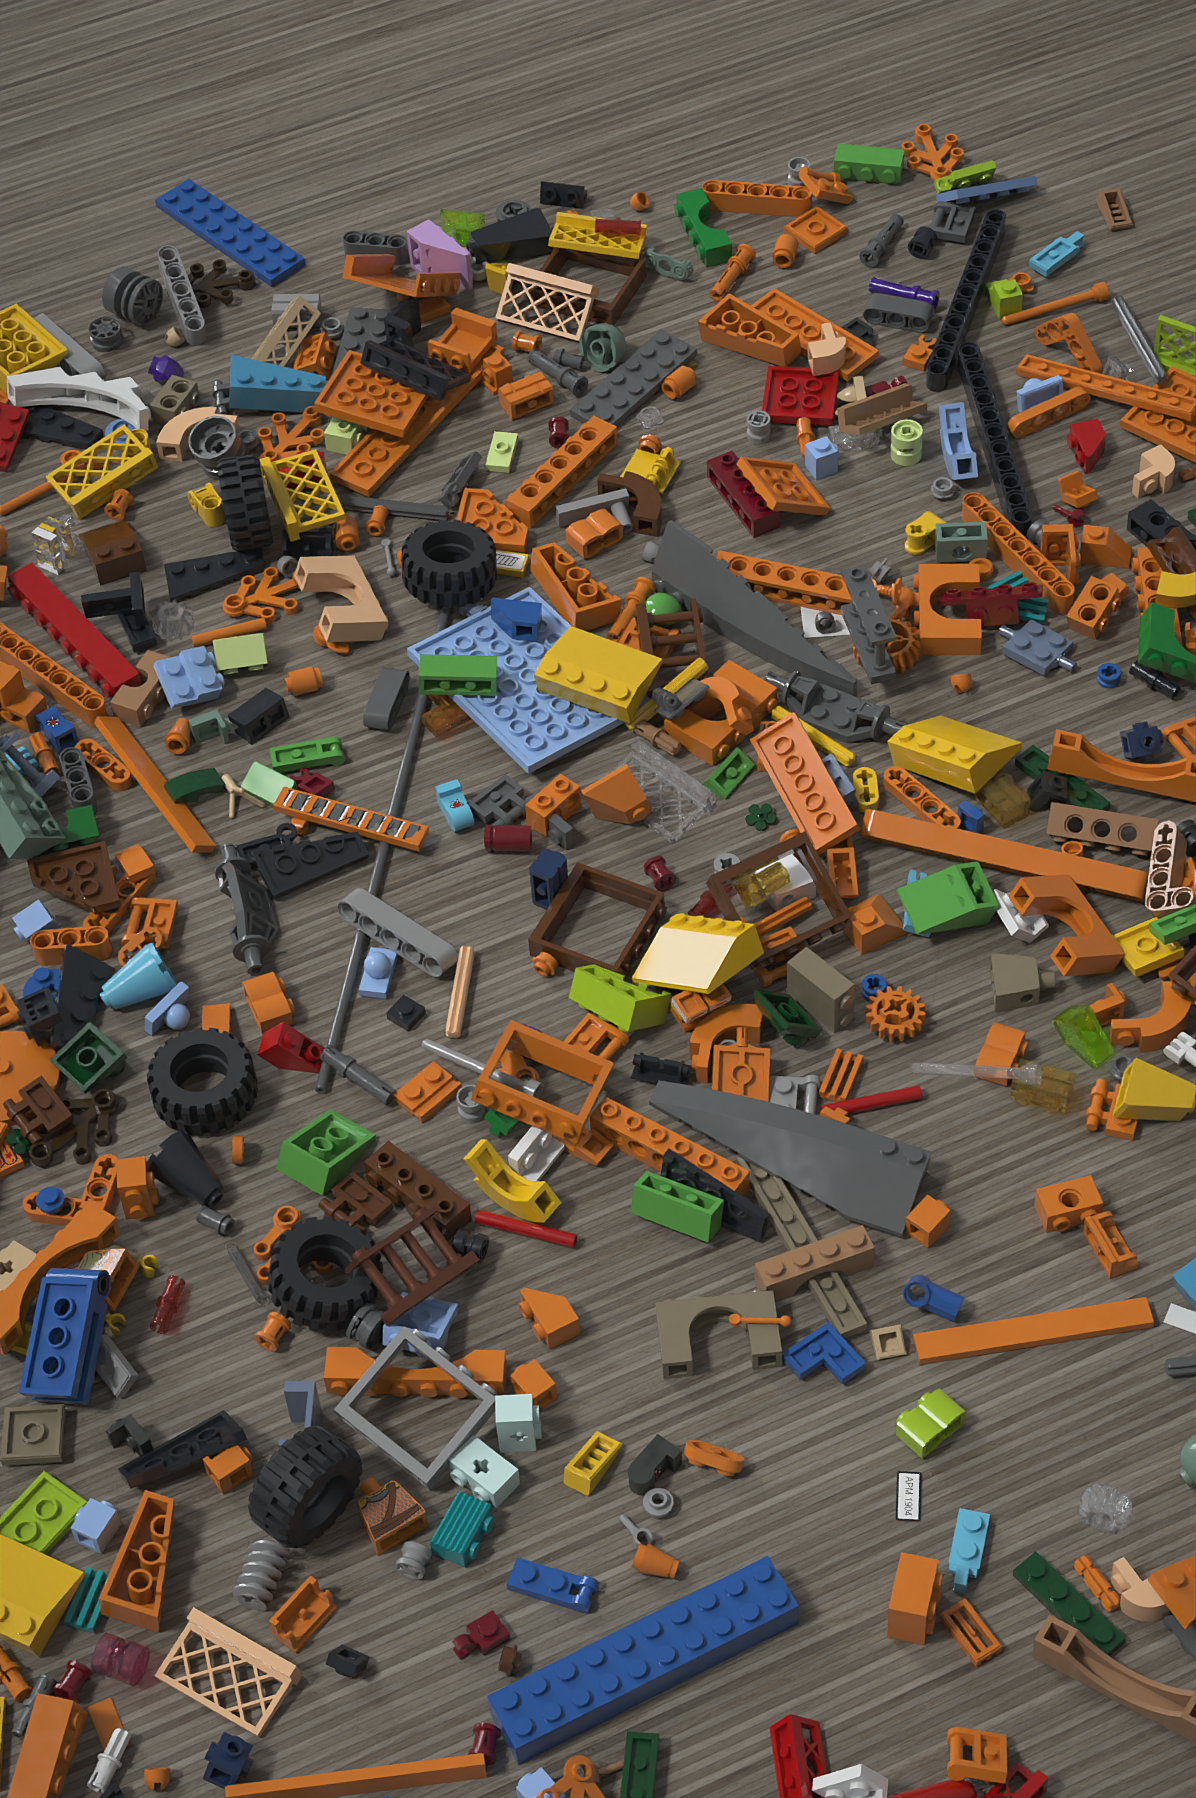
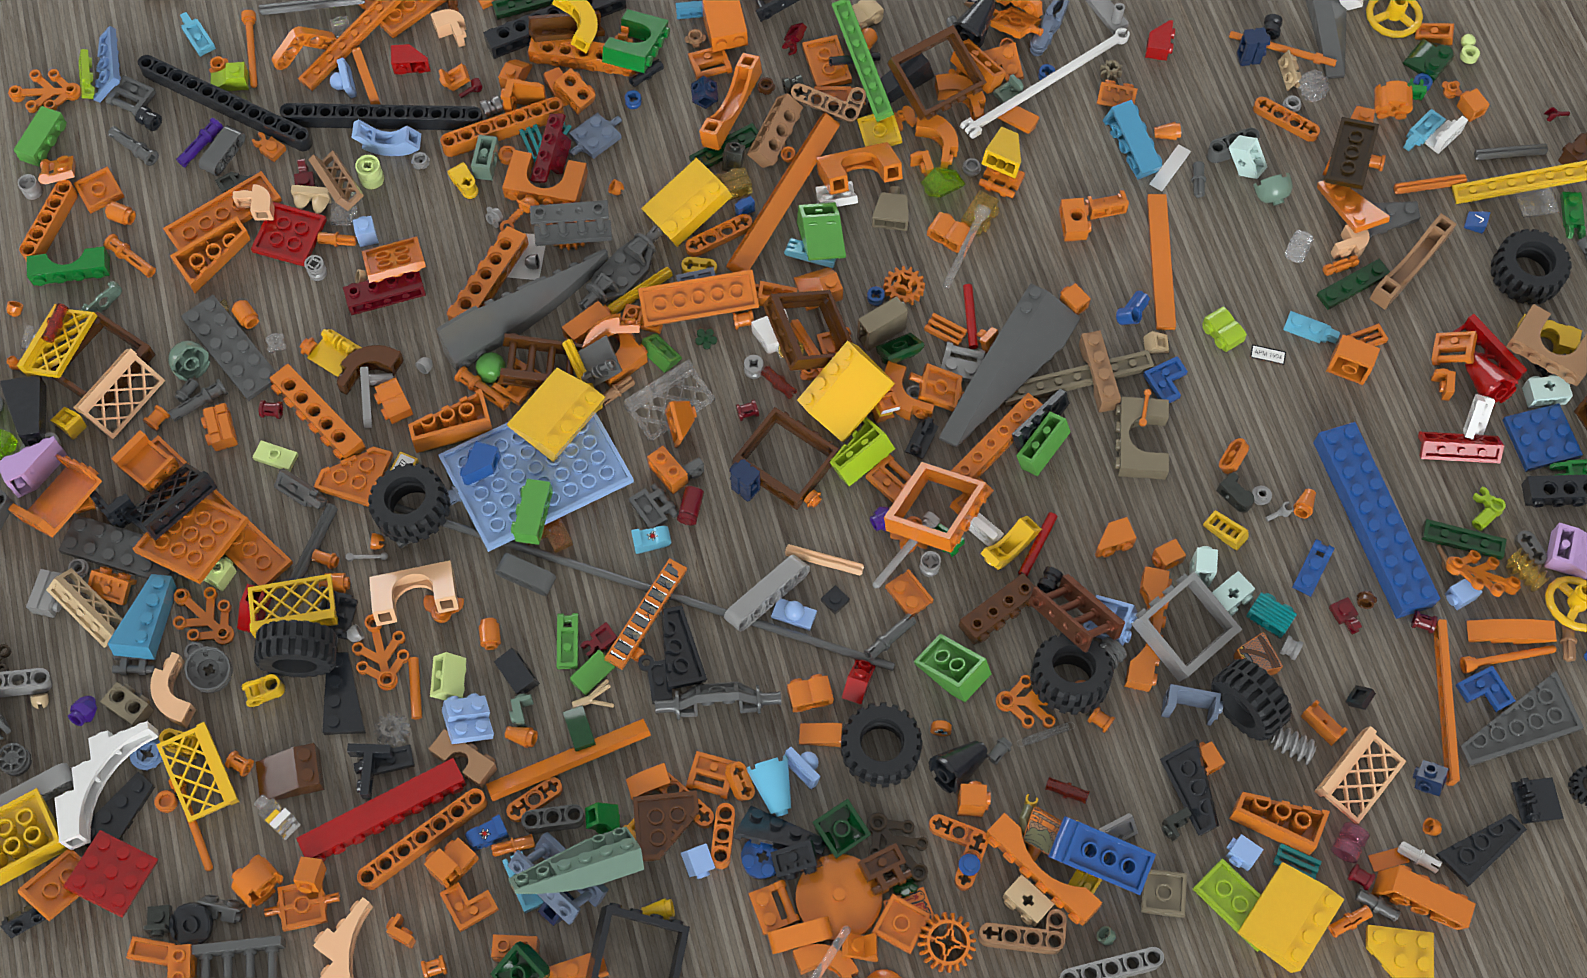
camera: 85 degrees left, 15 degrees up
reddish brown plate [318,1171,393,1236] -> none
orange brick [481,352,513,395] -> none
none -> reddish brown plate [757,77,775,95]
none -> orange bracket [1431,368,1456,401]

